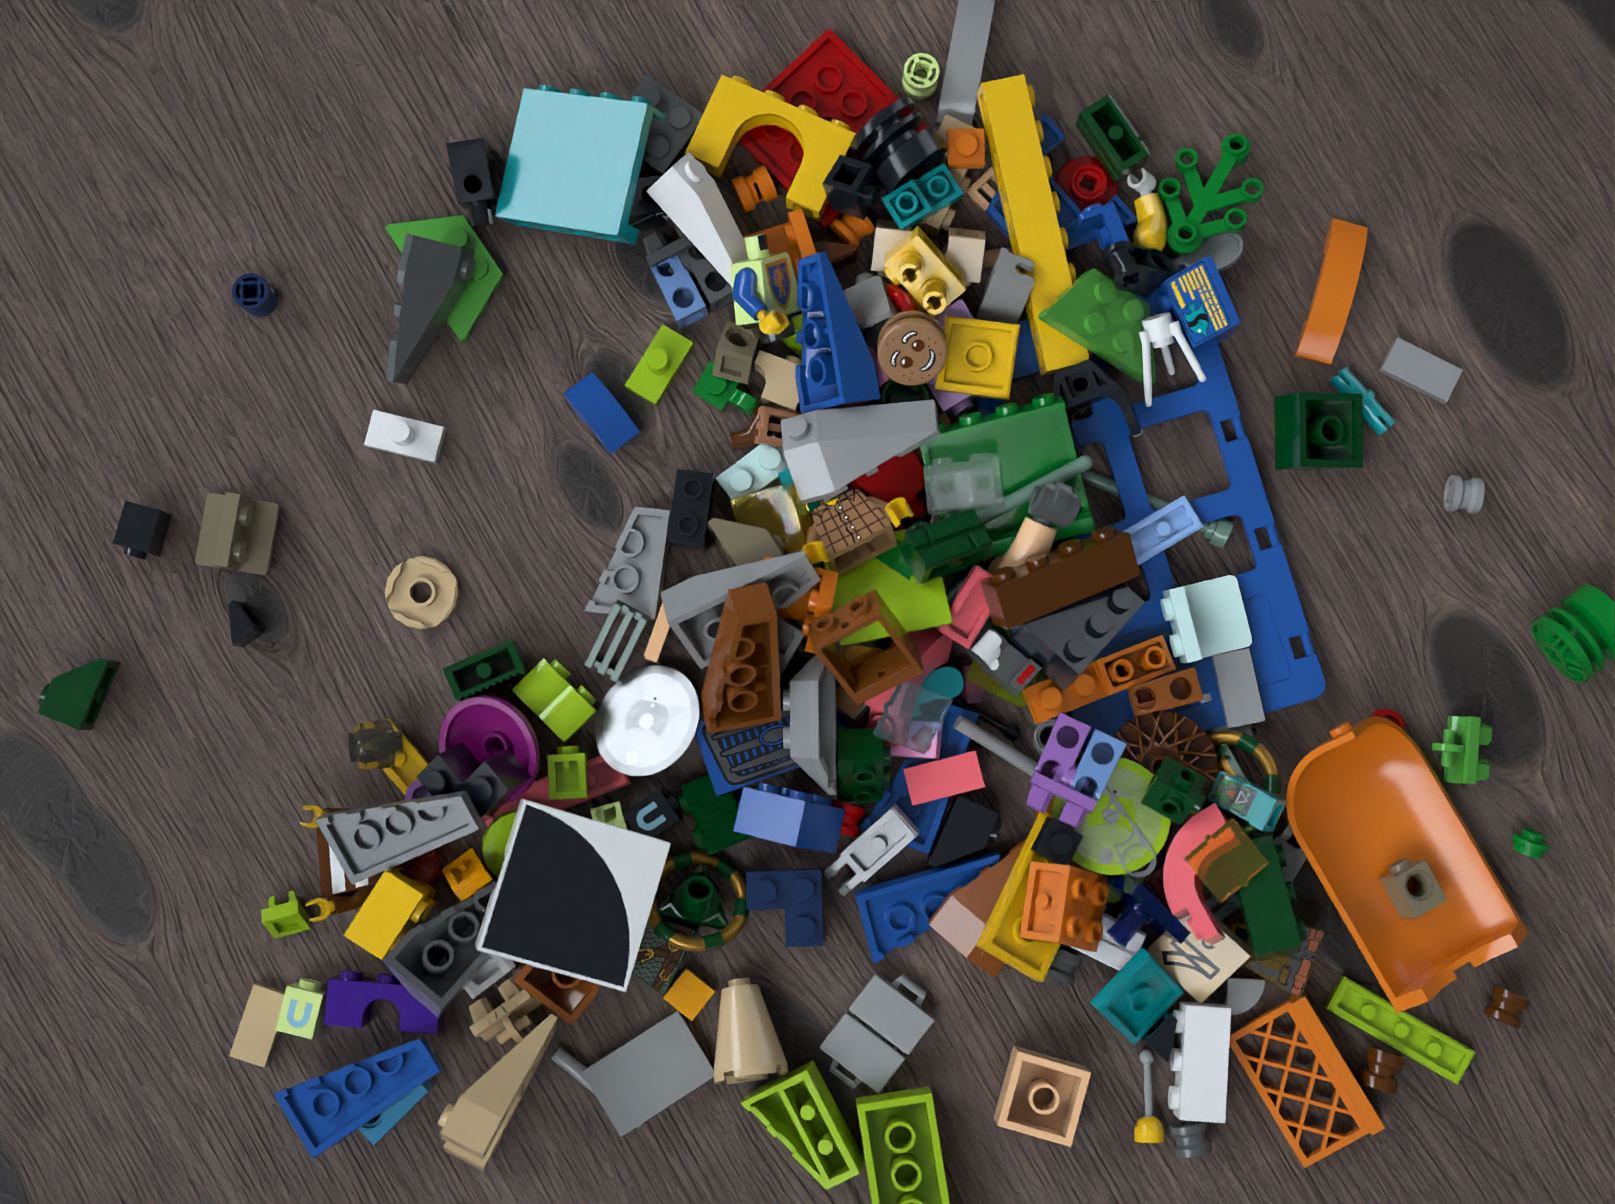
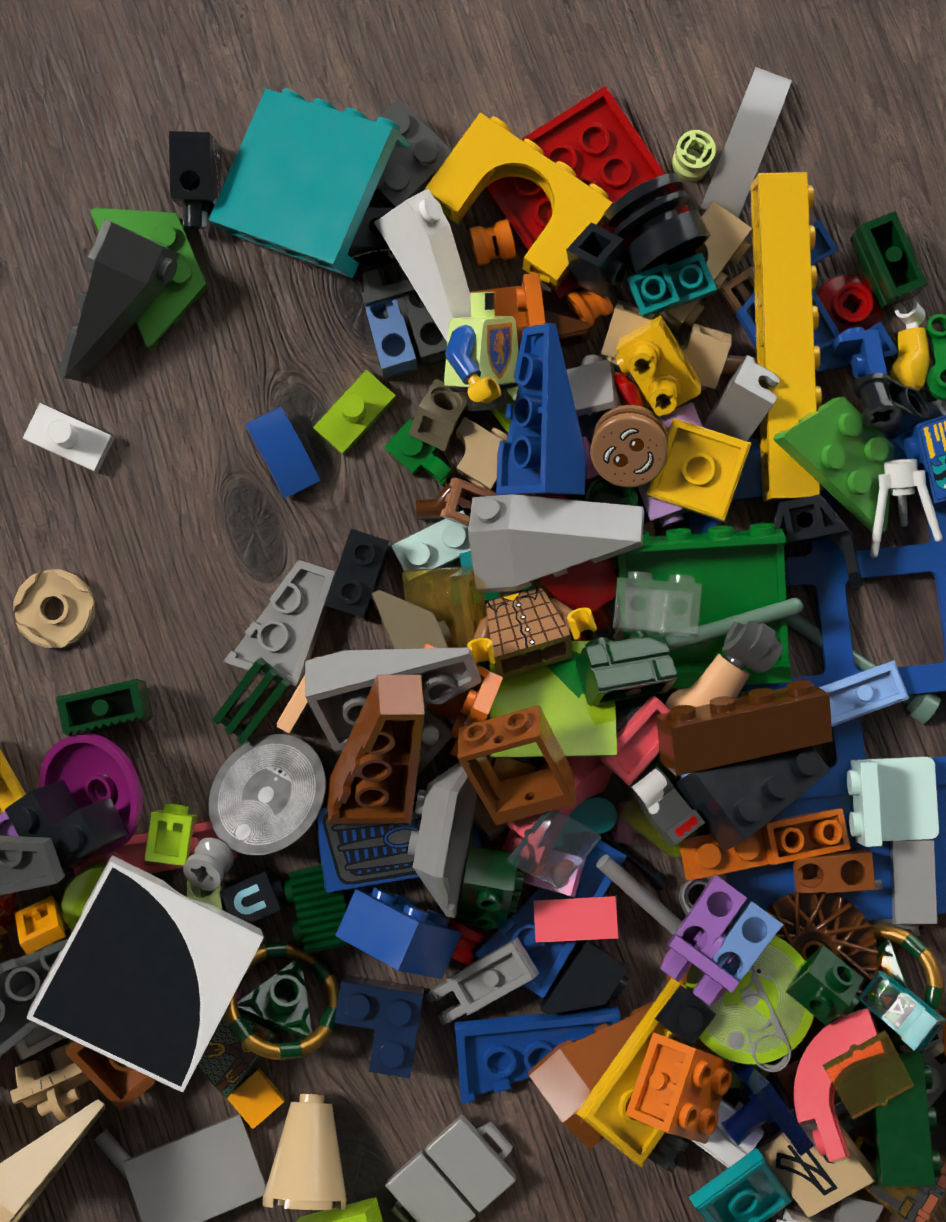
camera: 10 degrees right, 0 degrees up
lime brick [512,658,598,742] -> none
orange plate [947,128,985,169] -> none
none -> light grey wheel [183,838,234,890]

